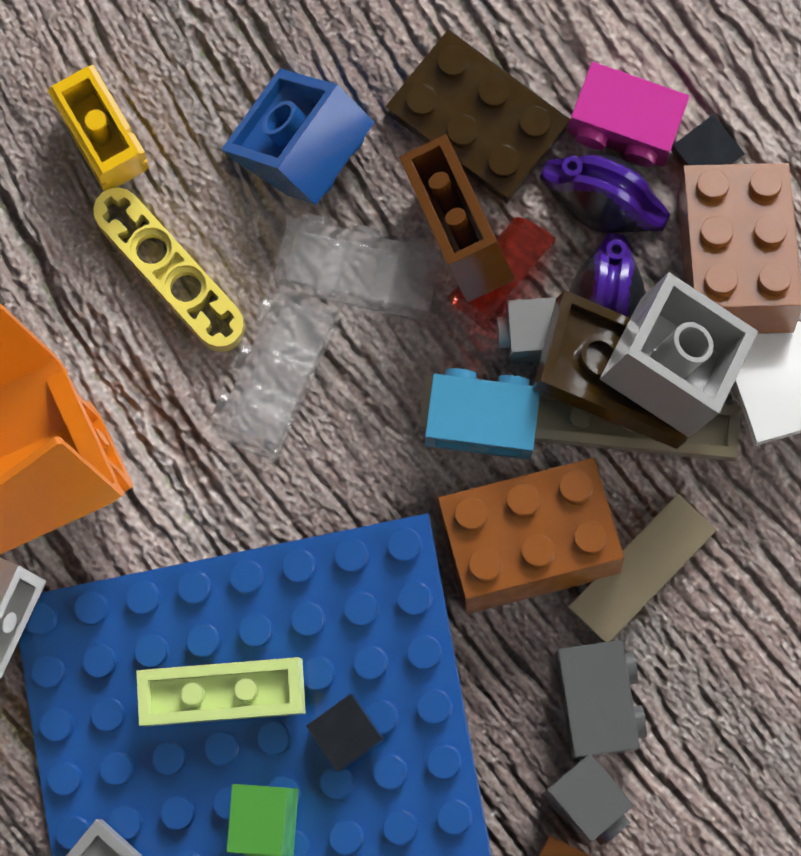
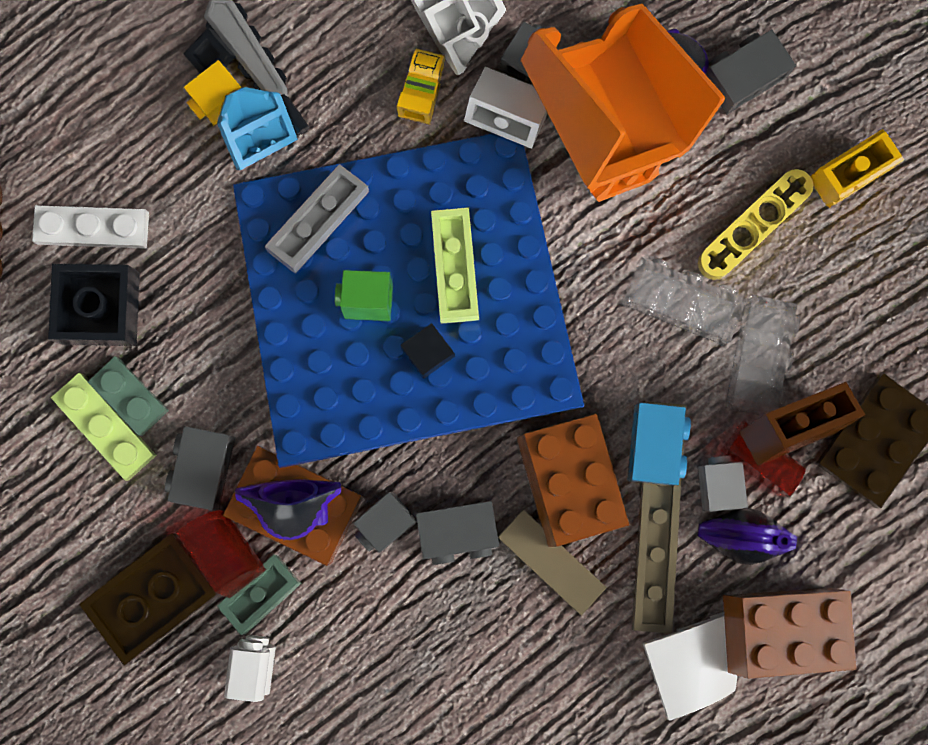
camera: 90 degrees right, 5 degrees up
blue slope [221,68,375,205] -> none
dark brown plate [533,290,687,449] -> none
dark purple hat [540,154,670,233] -> none
dark pink brick [567,61,690,167] -> none
light grey brick [600,272,758,438] -> none
black tile [671,115,745,166] -> none

